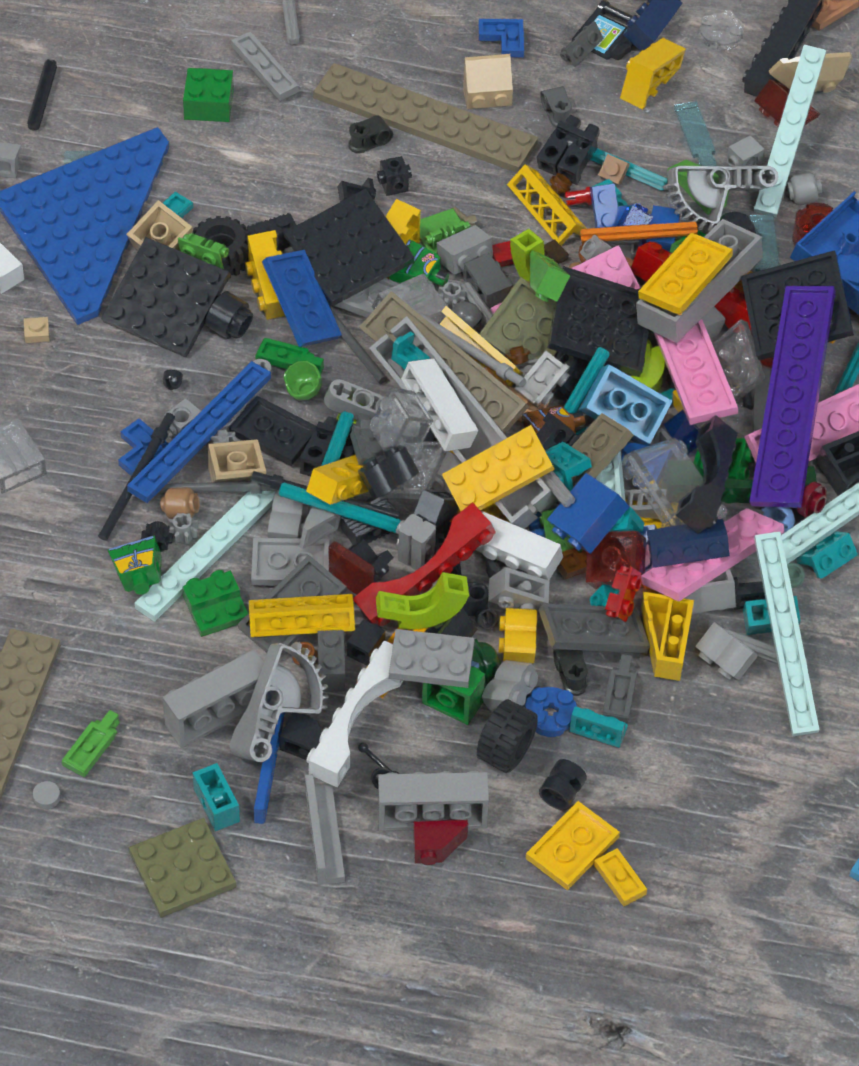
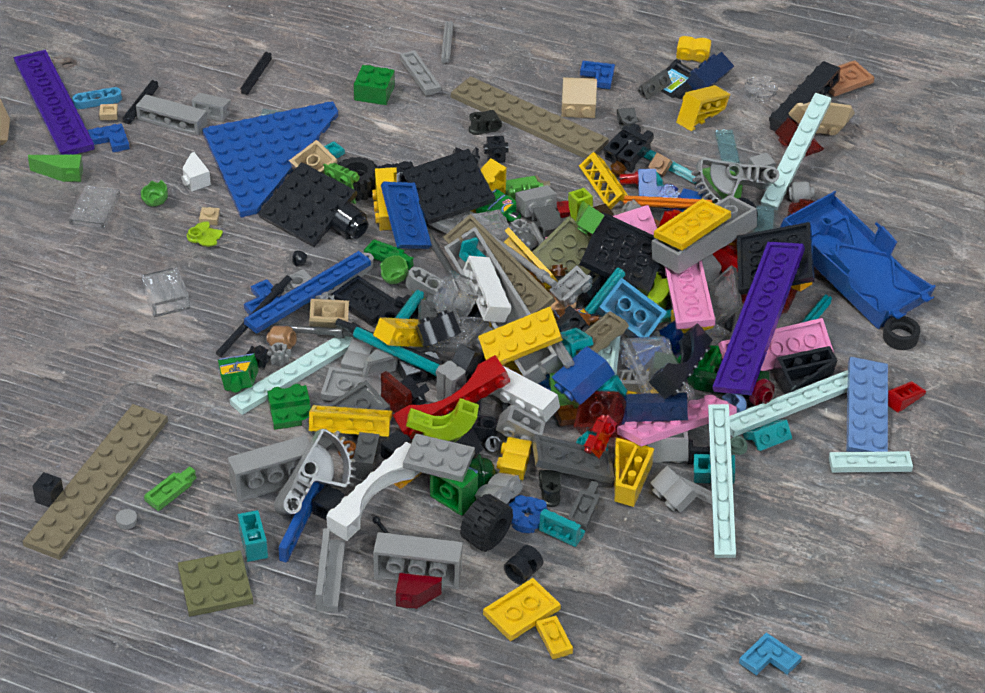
camera: 10 degrees right, 10 degrees down
none -> lime plate [187,221,223,247]

